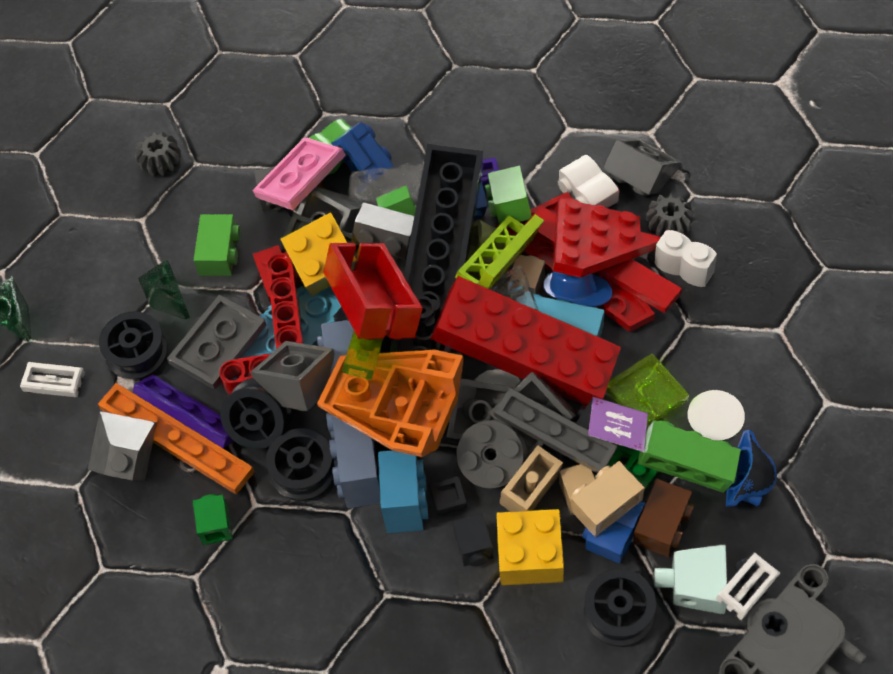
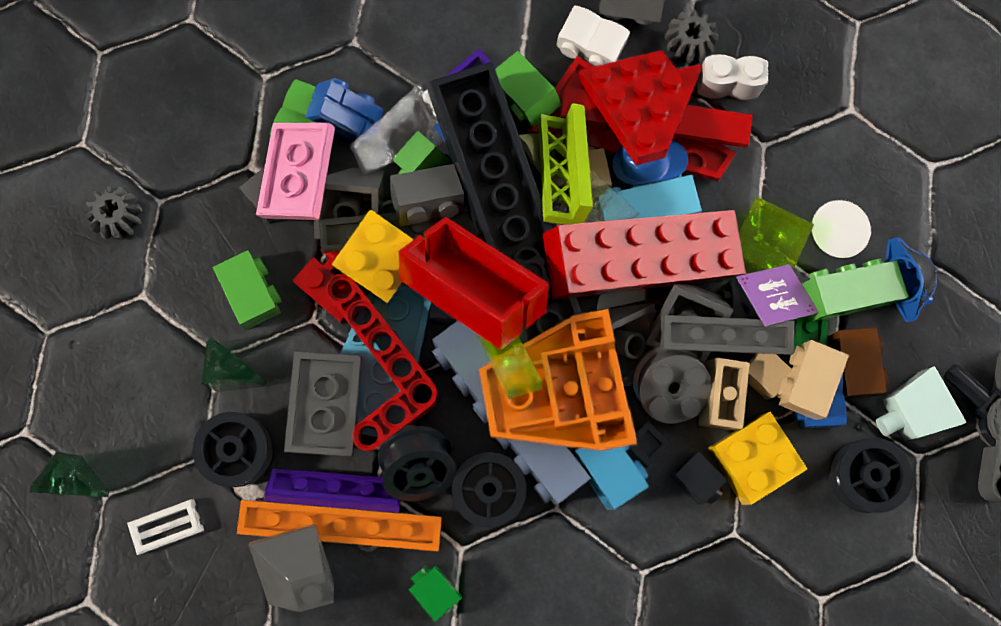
camera: 40 degrees left, 20 degrees up
dark grey slope [251,341,335,411] -> none
white tile [716,553,780,620] -> none

